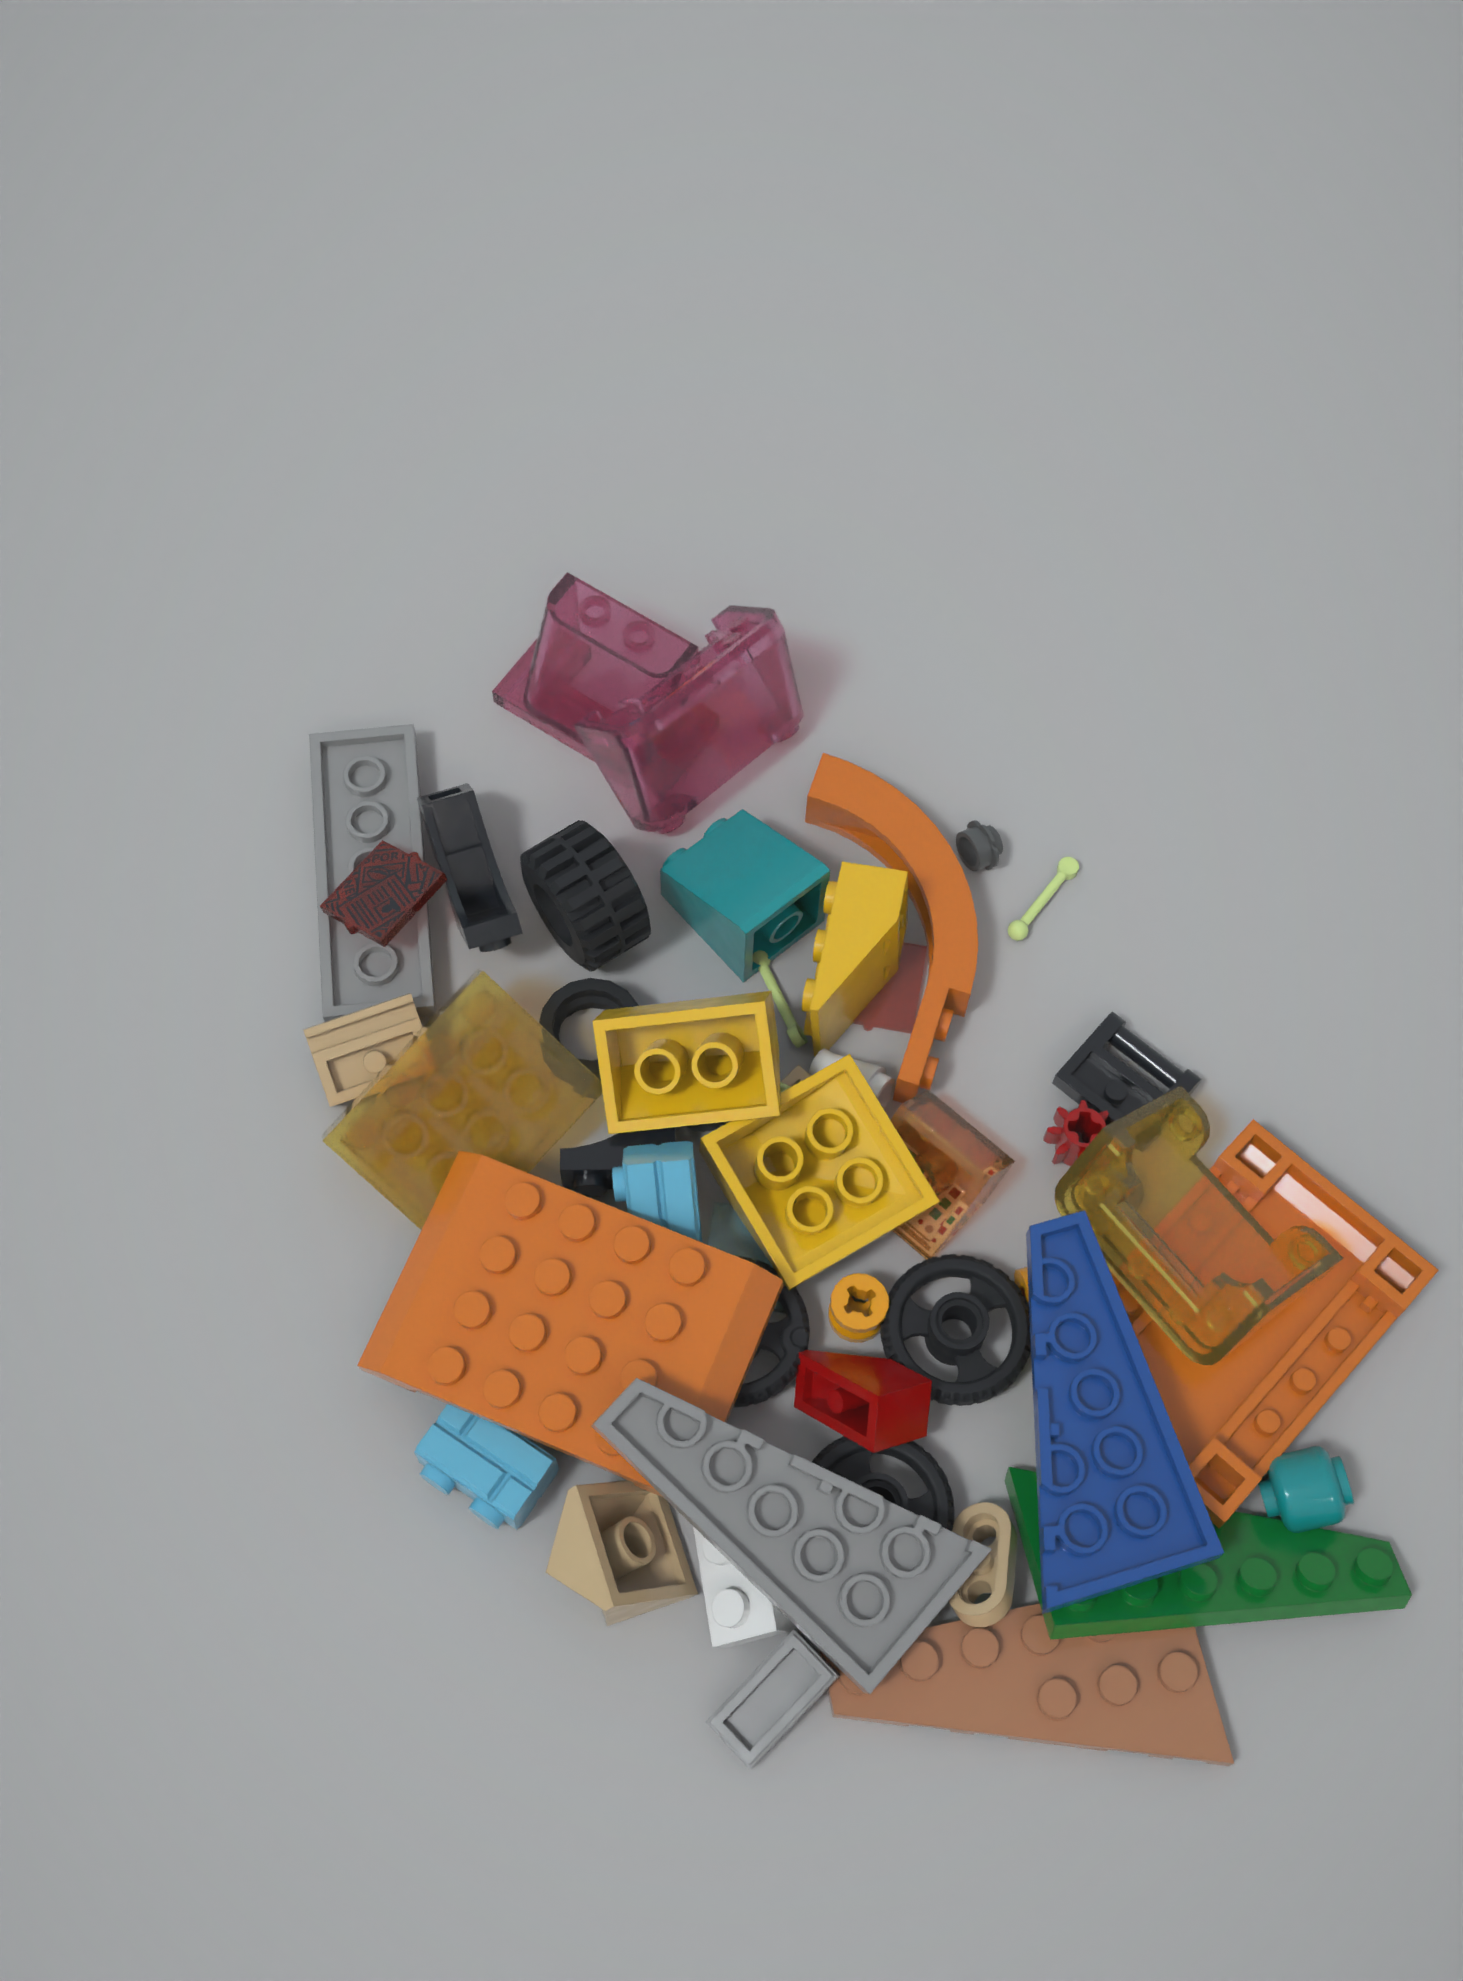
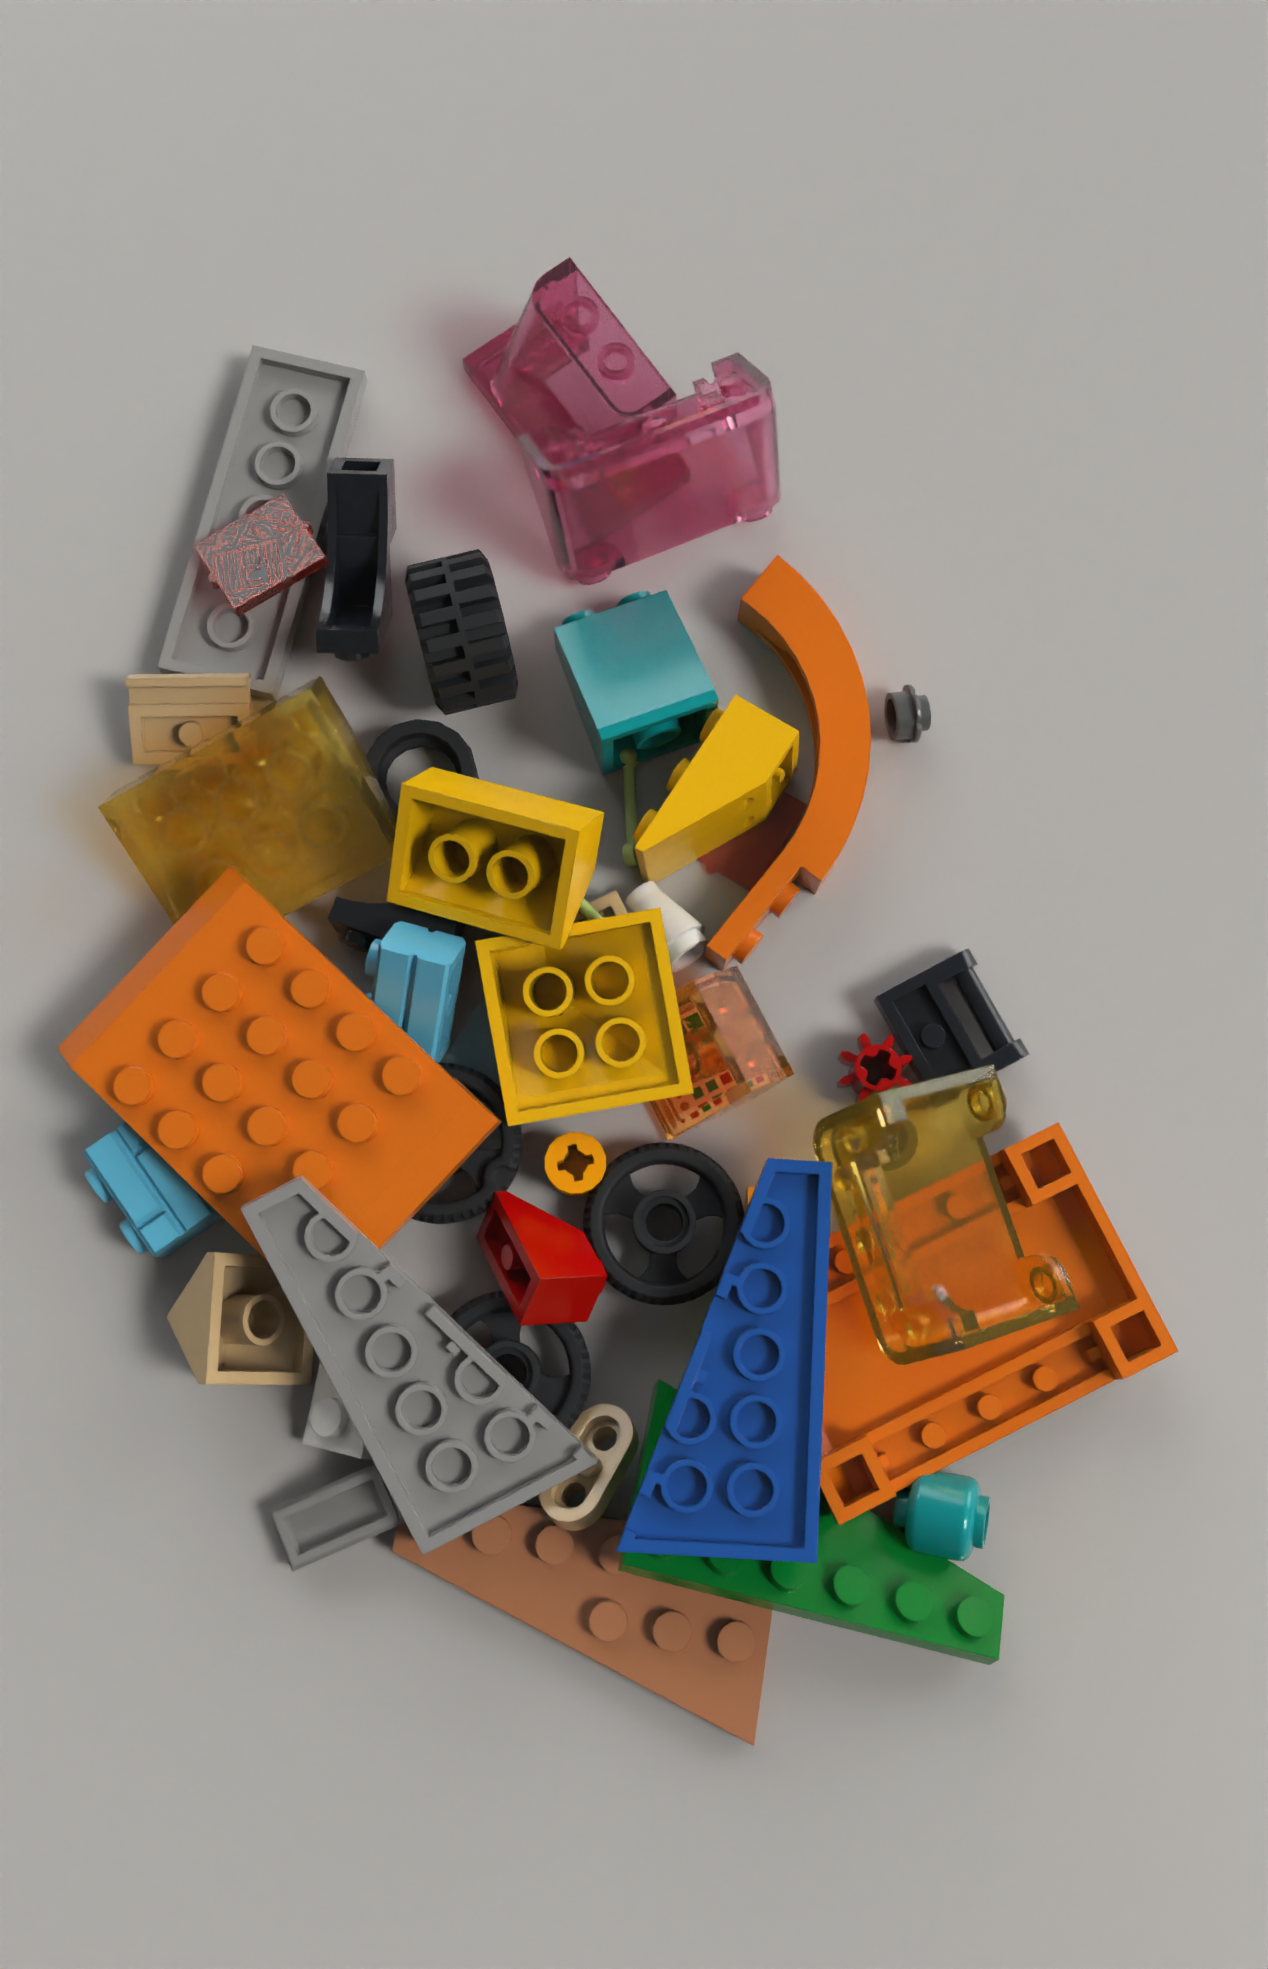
camera: 20 degrees right, 15 degrees up
yellowish green hinge [1007,857,1079,941] -> none

